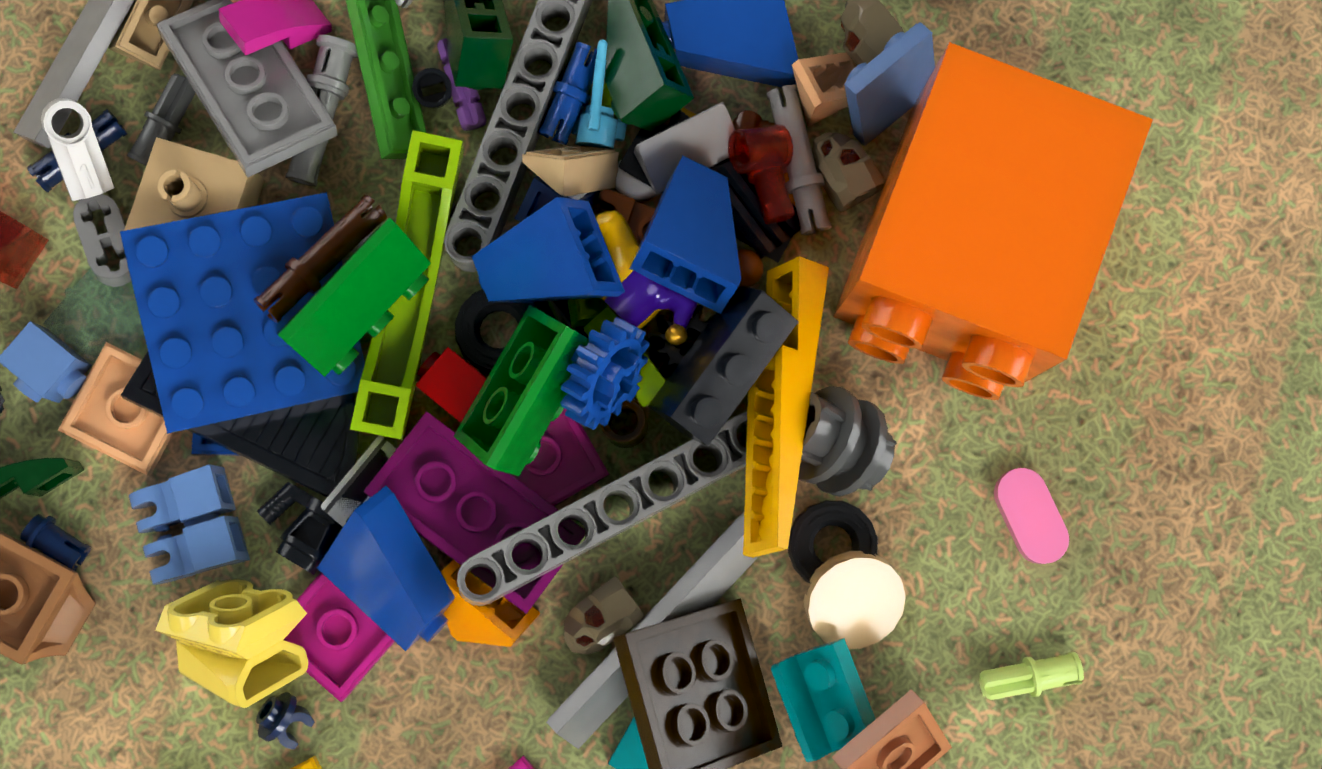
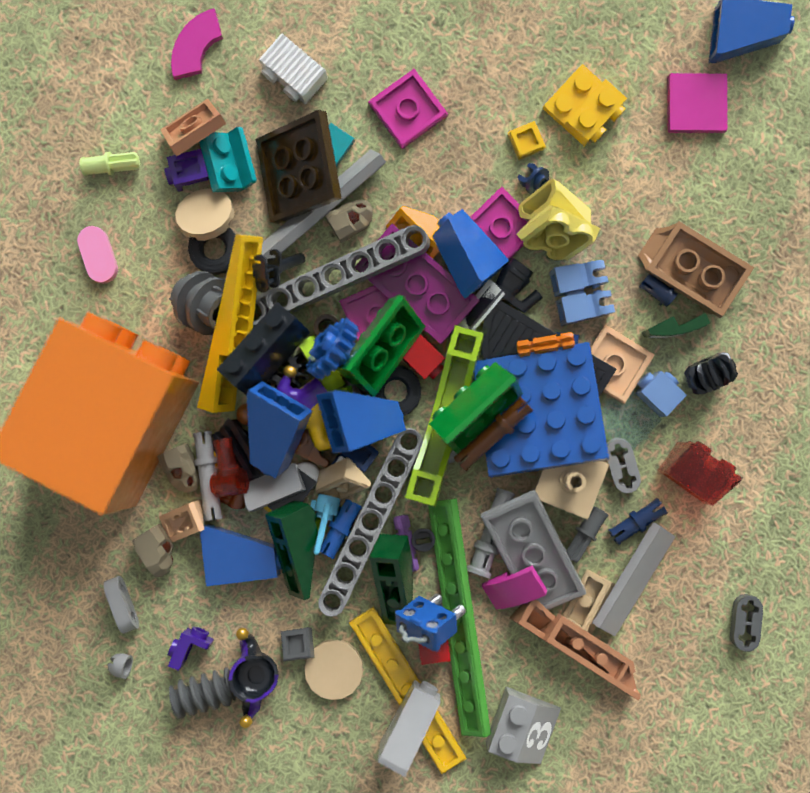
camera: 170 degrees left, 5 degrees up
white piece [41,98,115,201] -> none
medium blue tile [844,22,935,146] -> none
none -> dark purple bracket [164,149,209,192]
none -> black piece [253,249,306,292]
none -> orange axle [516,332,575,357]

